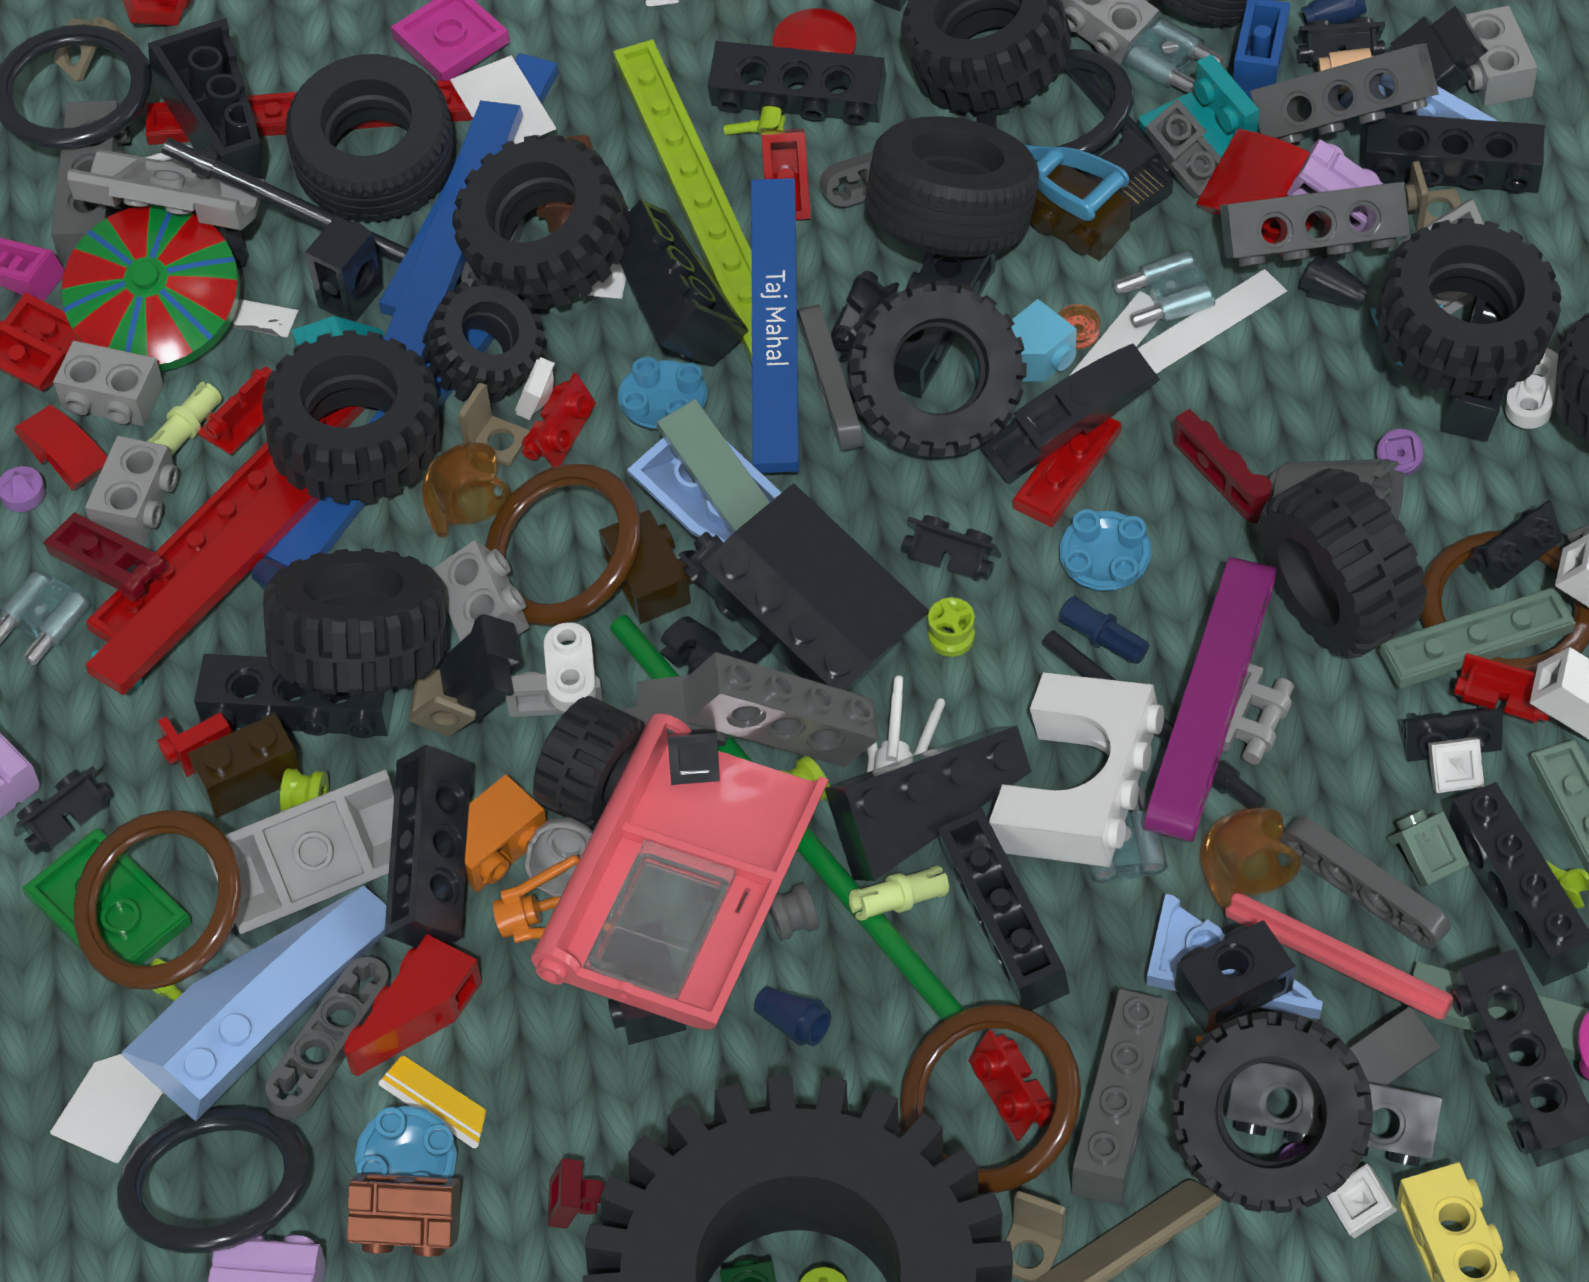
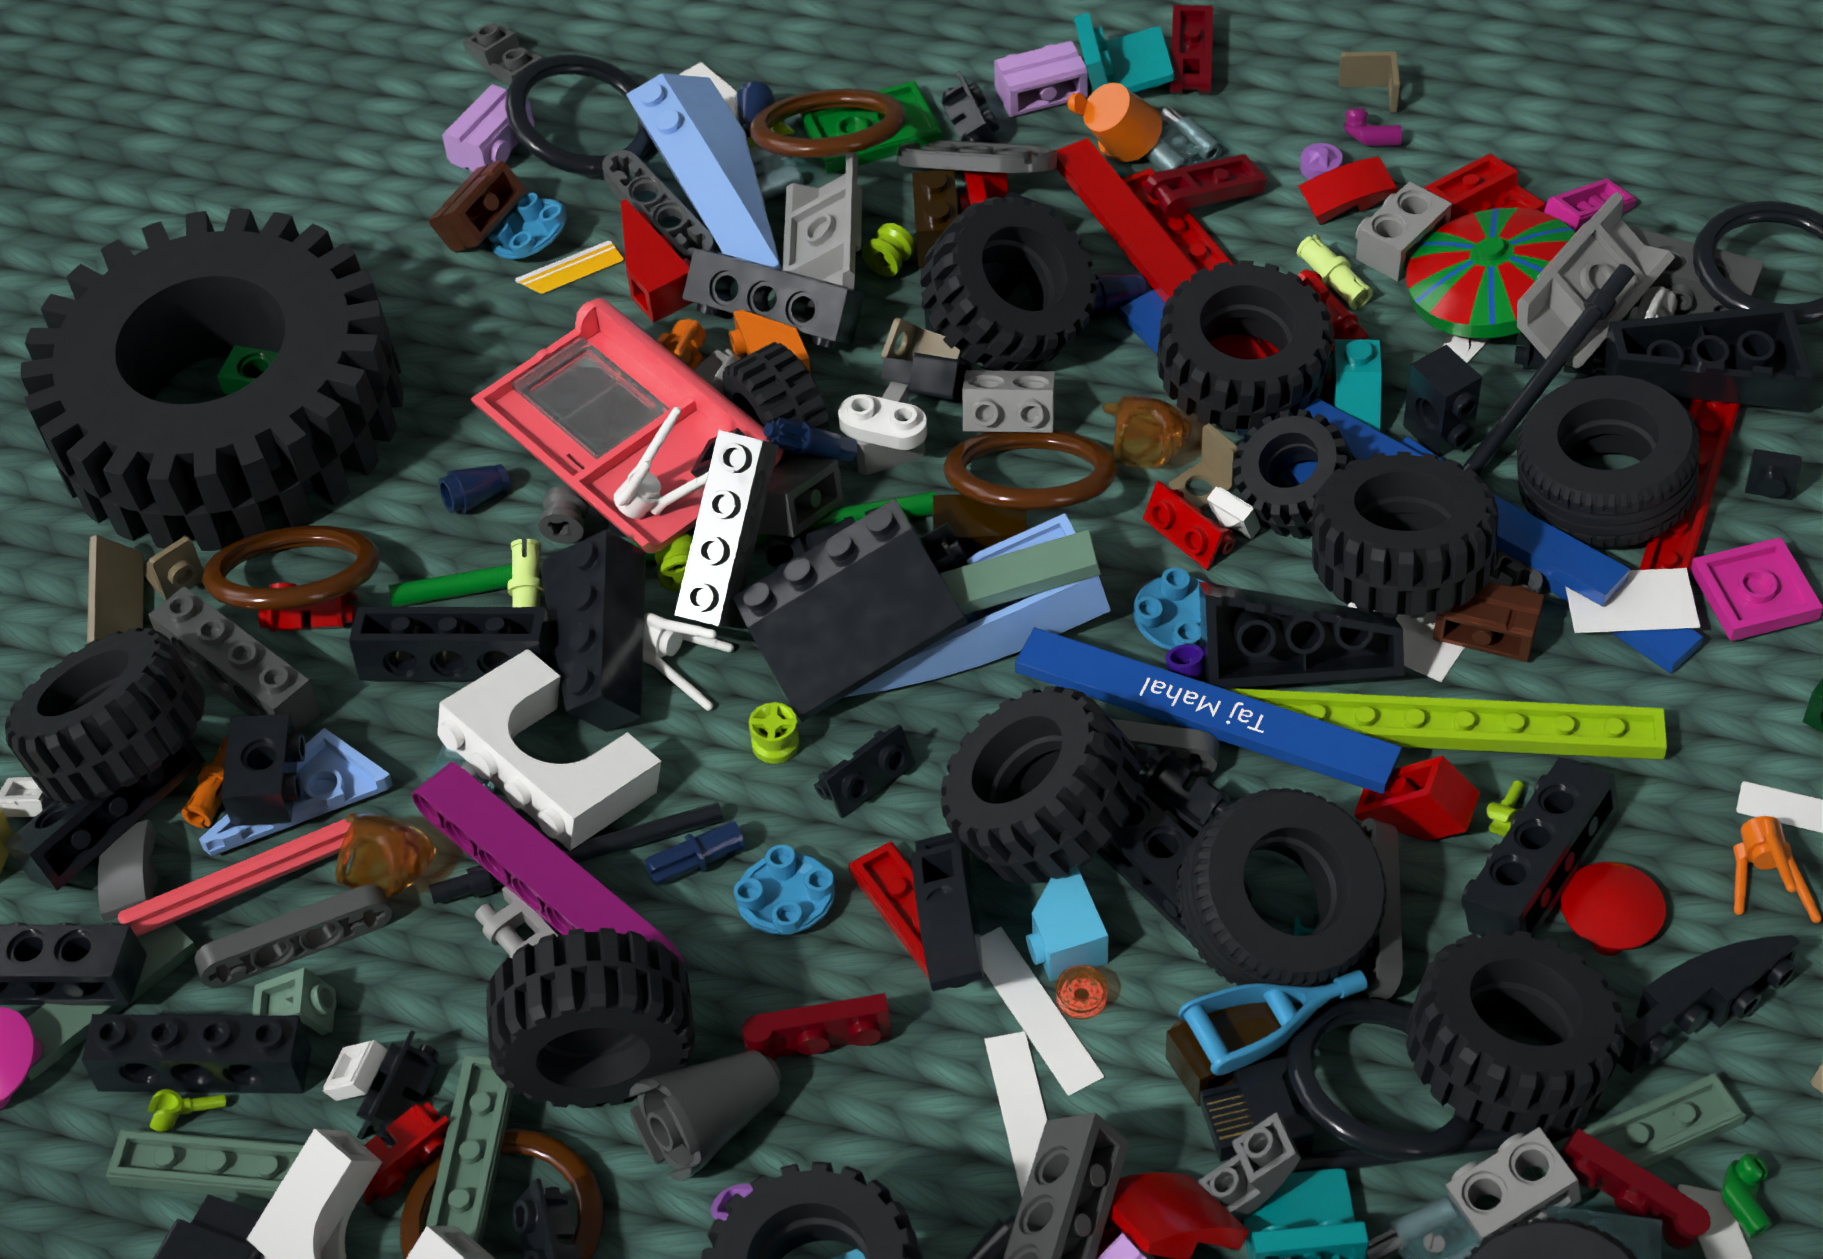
camera: 115 degrees right, 5 degrees down
light grey brick [85,436,178,545] -> none
dark red tile [547,1158,604,1229] -> none
clear light blue piece [1114,249,1215,328] -> none
none -> white plant [614,407,708,519]
none -> dark blue cone [735,82,775,138]
none -> dark blue piece [764,417,858,463]
none -> dark grey tile [897,140,1057,173]
none -> orange hat [1067,82,1162,162]
none -> dark purple hinge [1165,644,1205,681]
none -> black plate [1745,449,1802,500]

